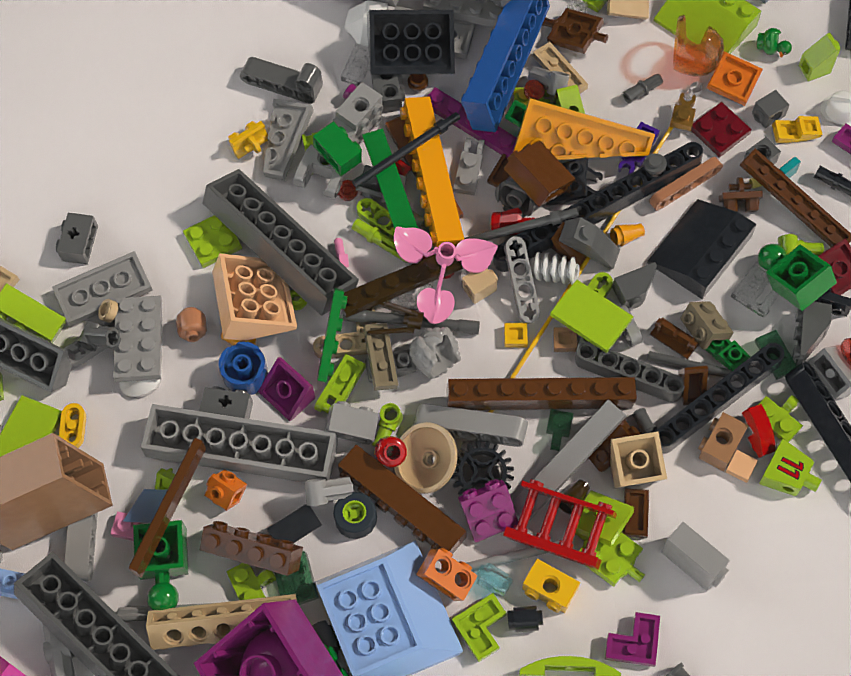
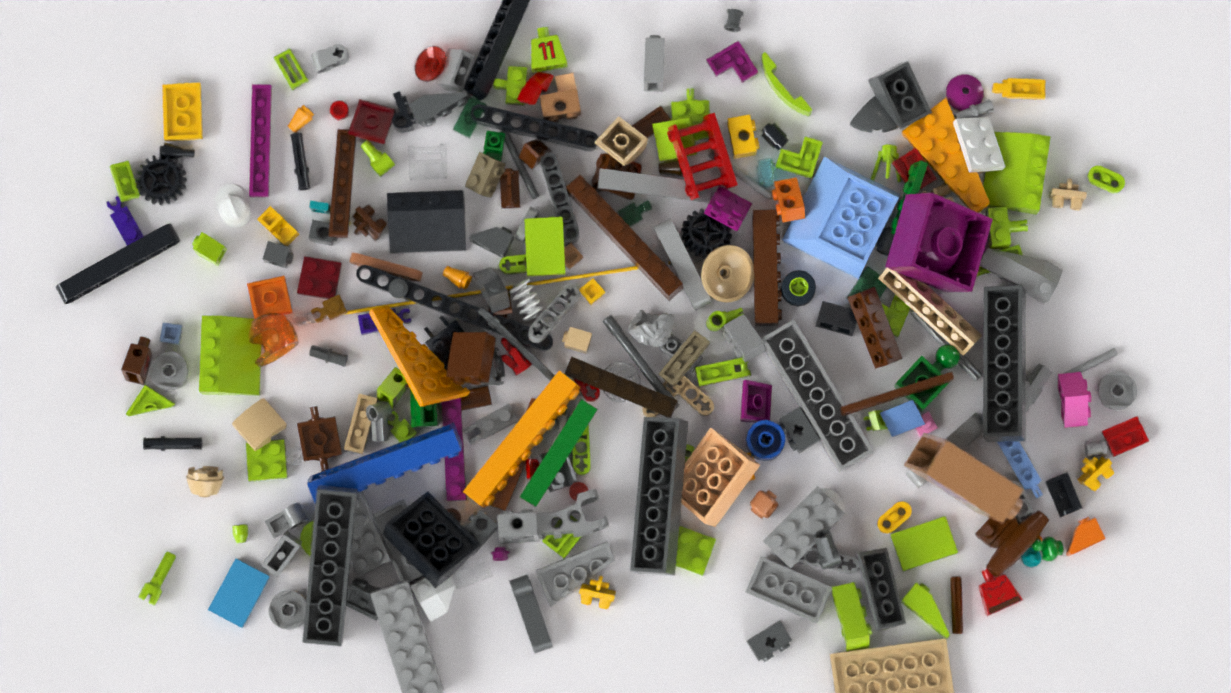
camera: 130 degrees left, 15 degrees up
tan tile [98,299,118,323] -> none
orange brick [204,469,247,511] -> none
light grey piece [304,477,354,506] -> none
green brick [313,121,362,177] -> none
green plate [317,288,348,382] -> none
bright pink bar [334,238,349,267] -> none
lime pin [351,219,408,263] -> none
black bar [352,112,460,188] -> none
dark brown plant [367,301,424,335] -> none
red head [374,436,407,467] -> none
bright pink plant [394,227,498,324] -> none
clear red plate [524,80,545,100] -> none
dark grey pin [632,408,657,434] -> none
green animal [757,28,792,58] -> none
green brick [757,243,837,311] -> none

